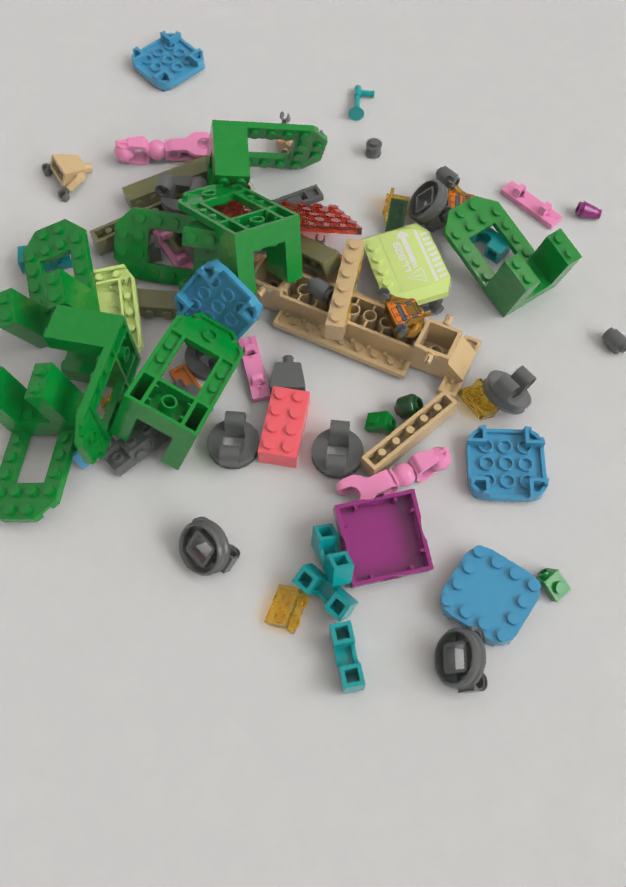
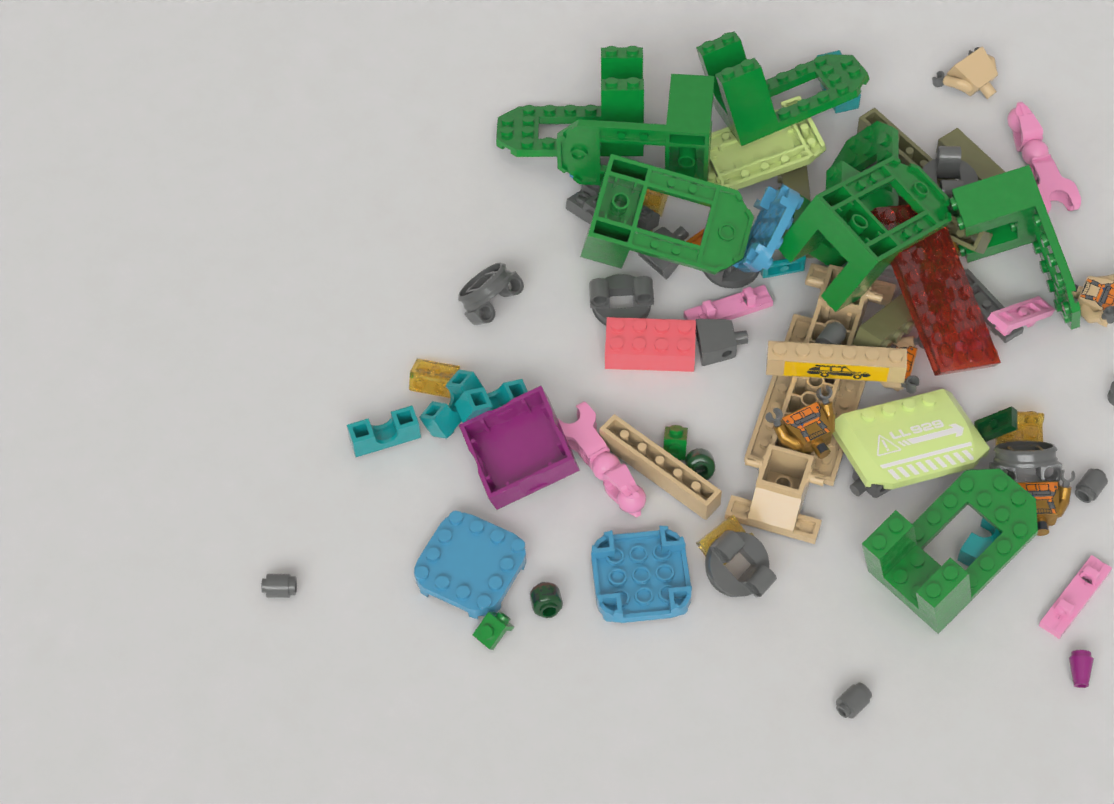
camera: 85 degrees right, 5 degrees down
dark grey piece [312,420,364,479] -> none
dark grey piece [434,626,488,694] -> none
none -> dark grey brick [261,574,297,598]
none -> dark green head [530,582,563,618]
none -> bright pink hinge [987,296,1055,336]

